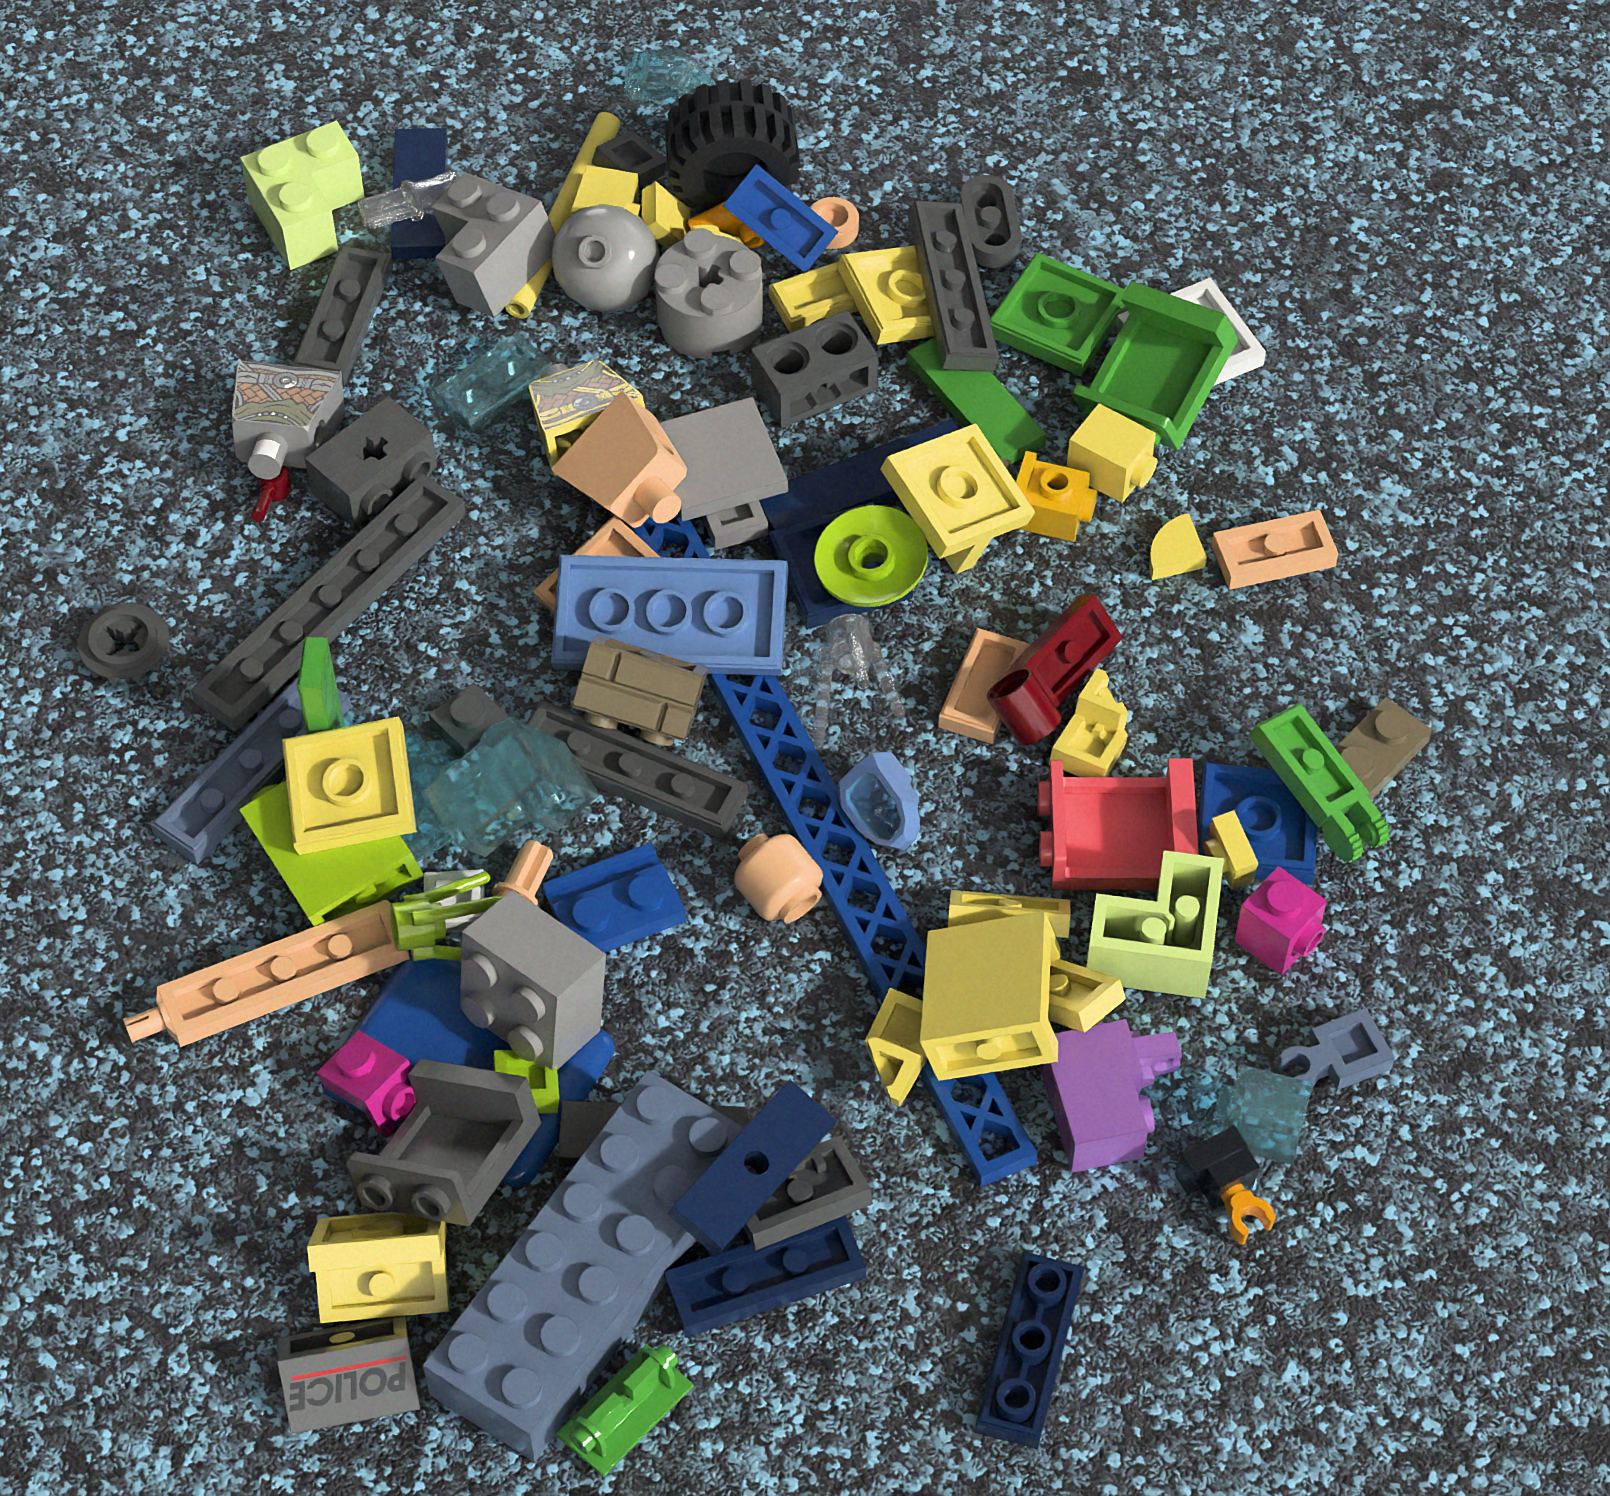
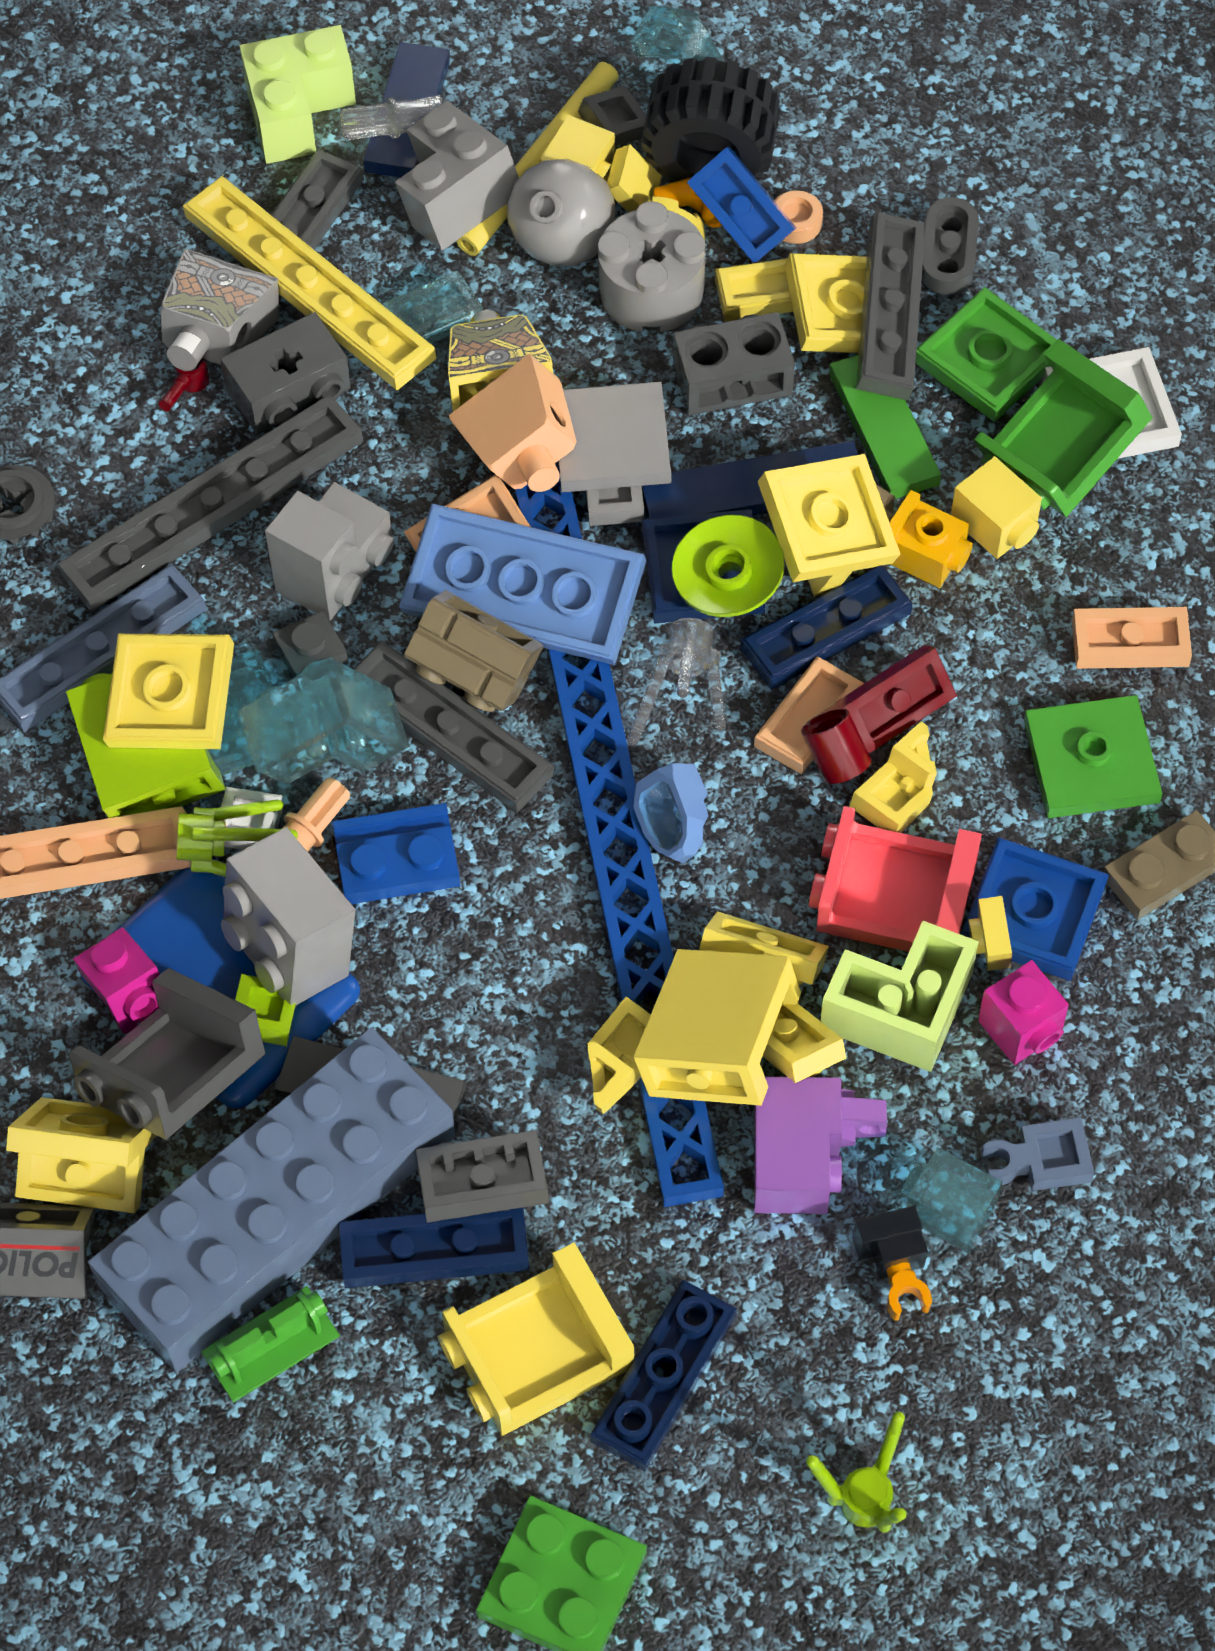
camera: 15 degrees right, 5 degrees up
bright green tile [297,637,345,734] -> none
dark blue tile [668,1079,838,1257] -> none
light nougat head [734,833,823,924] -> none
light yellow tile [1149,513,1207,580] -> none
bright green hinge [1248,703,1390,863] -> none
none -> light yellow tile [183,176,437,390]
none -> light grey brick [265,482,394,621]
none -> light yellow panel [438,1242,634,1436]
none -> dark blue tile [741,565,912,690]
none -> lime plant [806,1411,907,1533]
none -> bright green plate [1024,695,1163,819]

